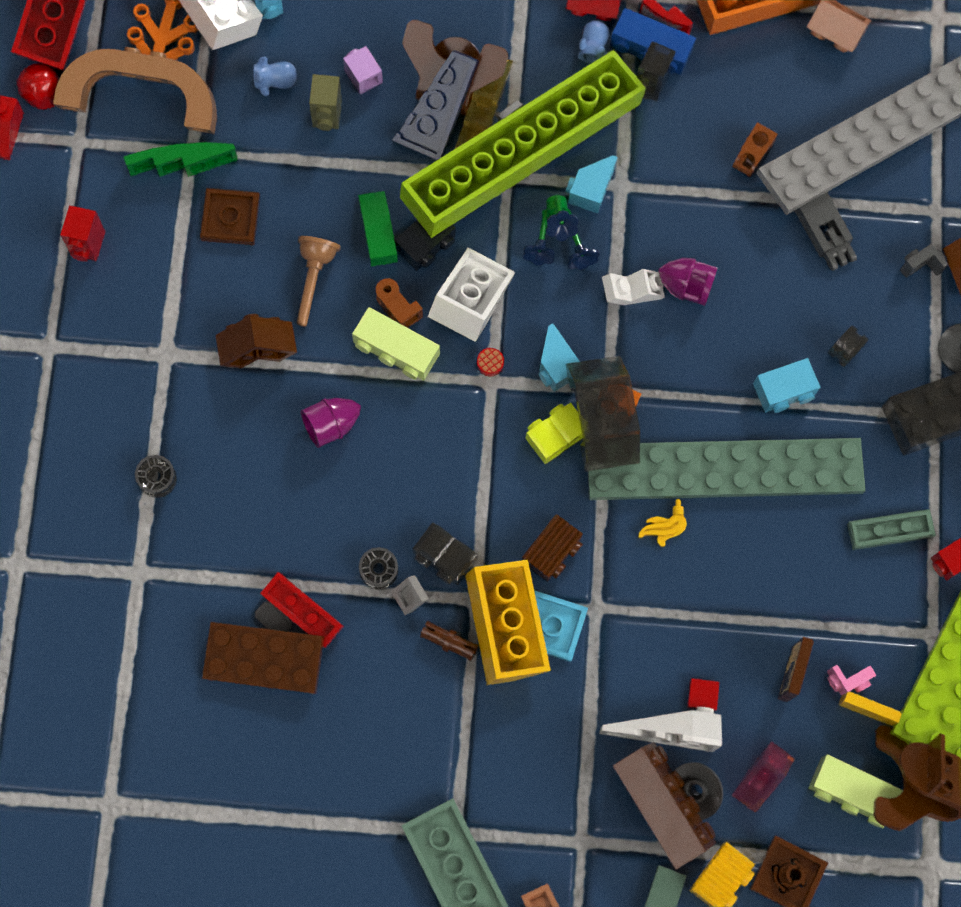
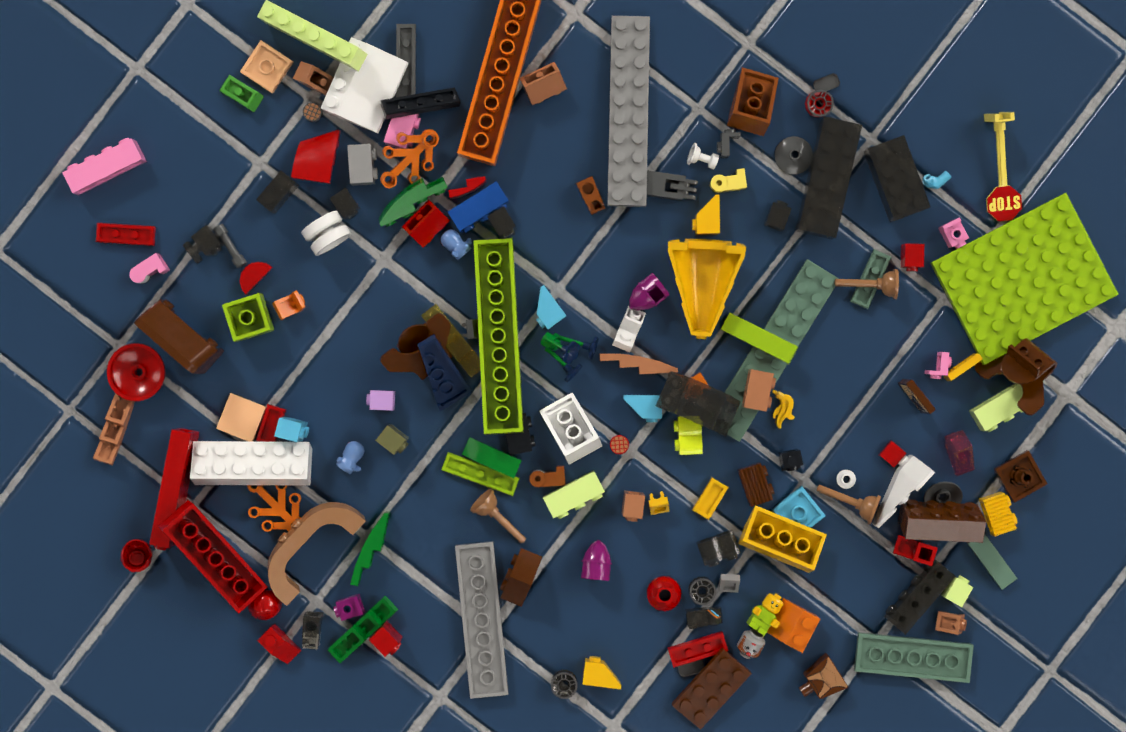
camera: 55 degrees left, 15 degrees up
reddish brown tile [200,188,260,245] -> none
reddish brown pin [420,621,479,661] -> none
medium azure brick [753,358,821,413] -> none
clear smoke wheel [828,325,869,367] -> none
none -> clear smoke leg [302,611,324,650]
none -> green slope [327,595,398,663]
none -> magenta brick [334,594,365,621]
none -> lime tile [441,452,520,496]
none -> light grey plate [455,541,509,699]
none -> yellow slope [582,656,621,690]
none -> nougat slope [599,354,678,374]
none -> nougat brick [621,490,645,522]
none -> red piece [647,576,682,611]
none -> yellow tile [648,491,670,515]
none -> yellow cone [668,239,746,339]
none -> clear smoke leg [685,606,723,629]
none -> white piece [687,143,719,169]
none -> yellow slope [692,195,720,235]
none -> yellow tile [692,477,729,520]
none -> light yellow leg [710,168,747,193]
none -> lime tile [721,313,798,364]
none -> light grey head [737,629,765,659]
none -> nougat brick [741,369,776,412]
none -> piece [747,593,784,636]
none -> clear smoke brick [764,200,792,231]
none -> orange slope [767,598,820,653]
none -> black brick [778,449,803,471]
none -> torso [798,653,848,699]
none -> medium nougat piece [817,485,881,524]
none -> medium nougat piece [834,269,899,299]
none -> white plate [836,469,856,489]
none -> clear smoke brick [884,559,956,635]
none -> red brick [892,535,938,566]
none -> yellowish green brick [941,575,973,607]

